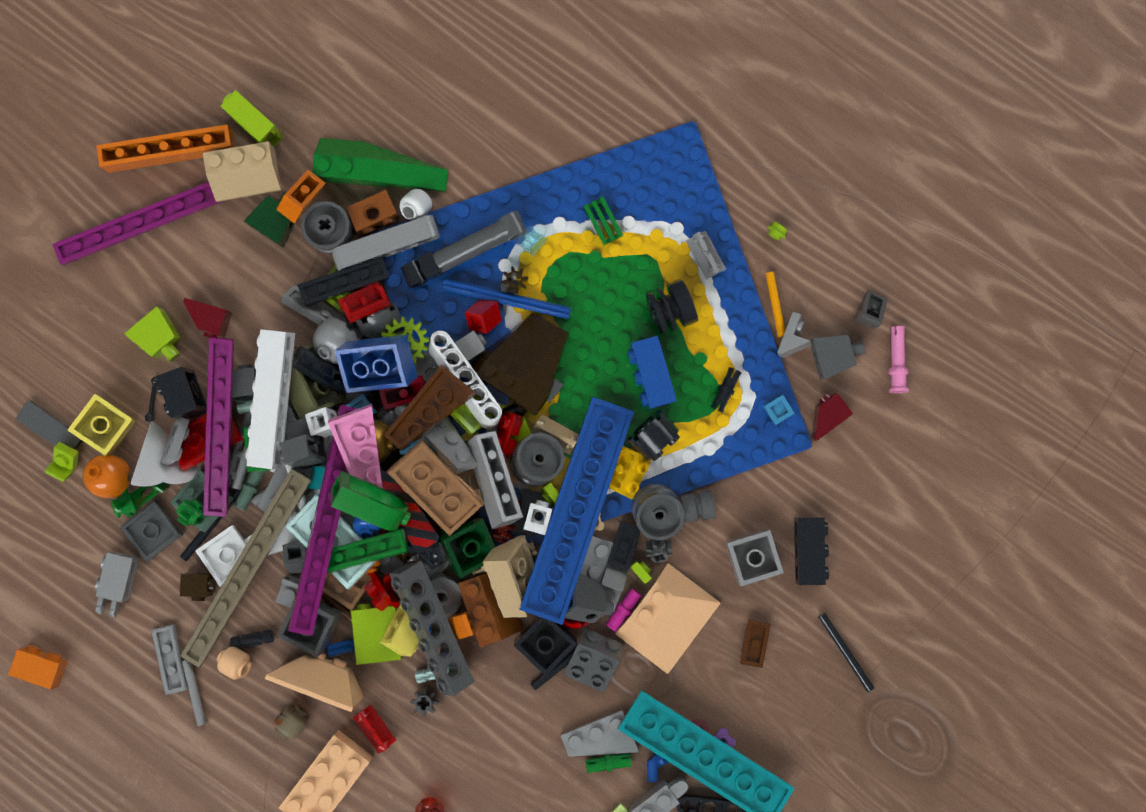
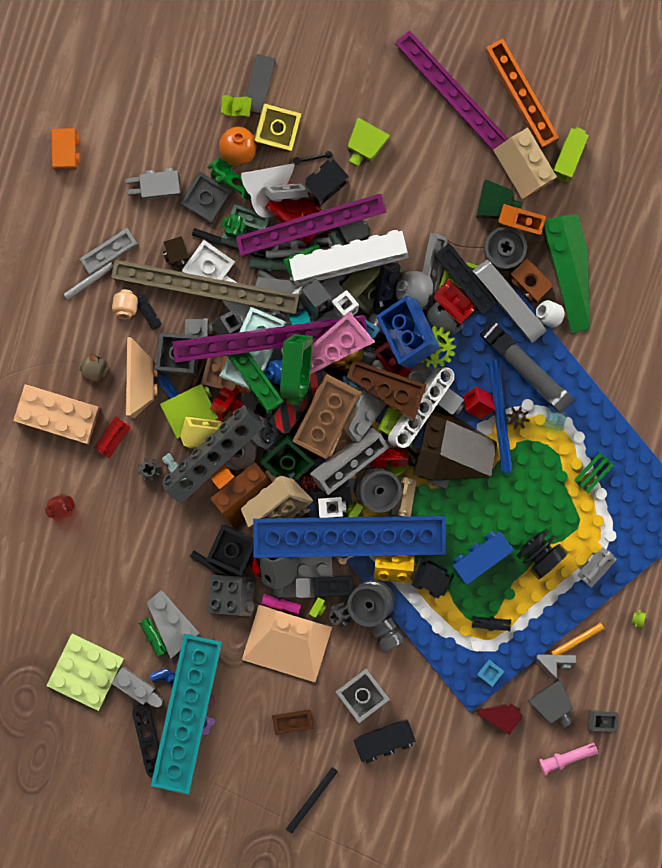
camera: 70 degrees right, 0 degrees up
dark red slope [183,298,232,338] -> none

